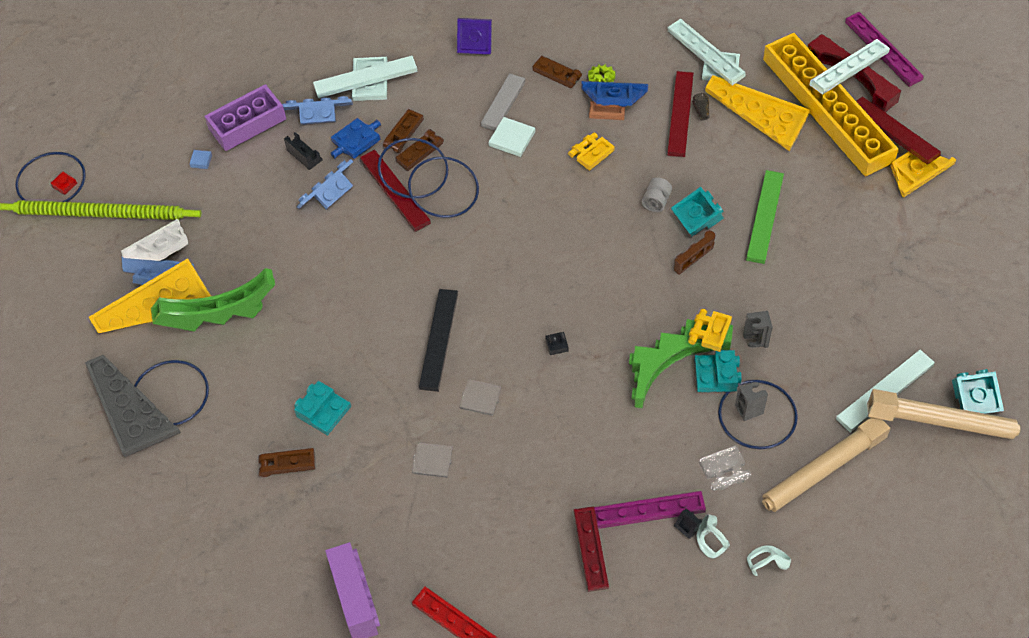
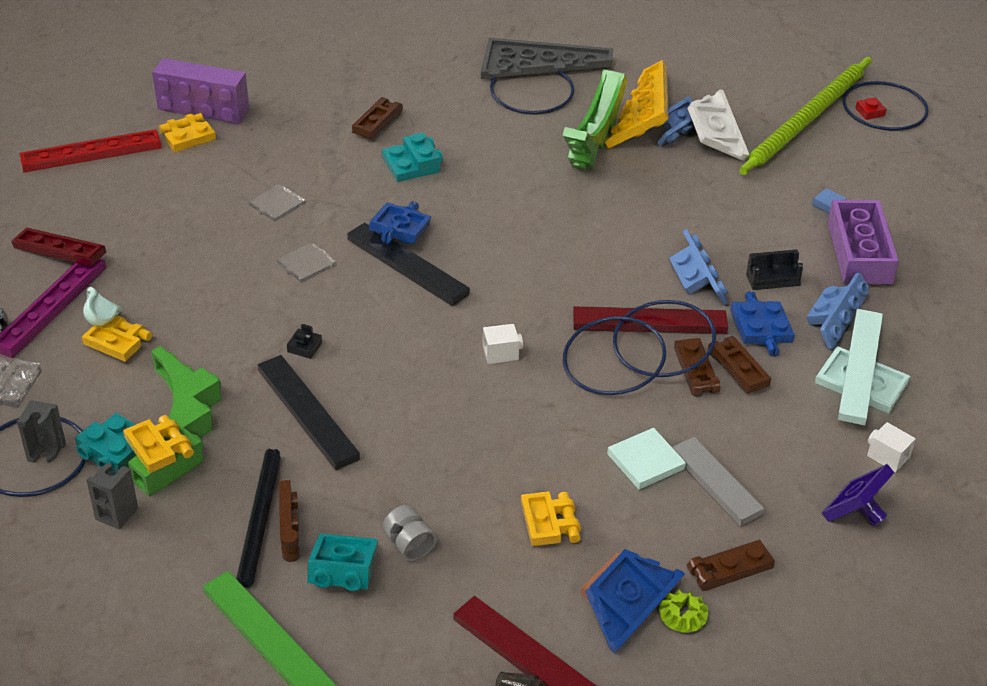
camera: 120 degrees right, 15 degrees down
none -> yellow plate [82,316,153,362]
none -> light aqua piece [83,287,123,327]
none -> yellow plate [159,113,216,152]
none -> black axle [236,448,281,588]
none -> black tile [258,355,360,470]
none -> blue plate [369,201,431,244]
none -> white brick [483,324,523,364]
none -> white brick [867,422,916,473]

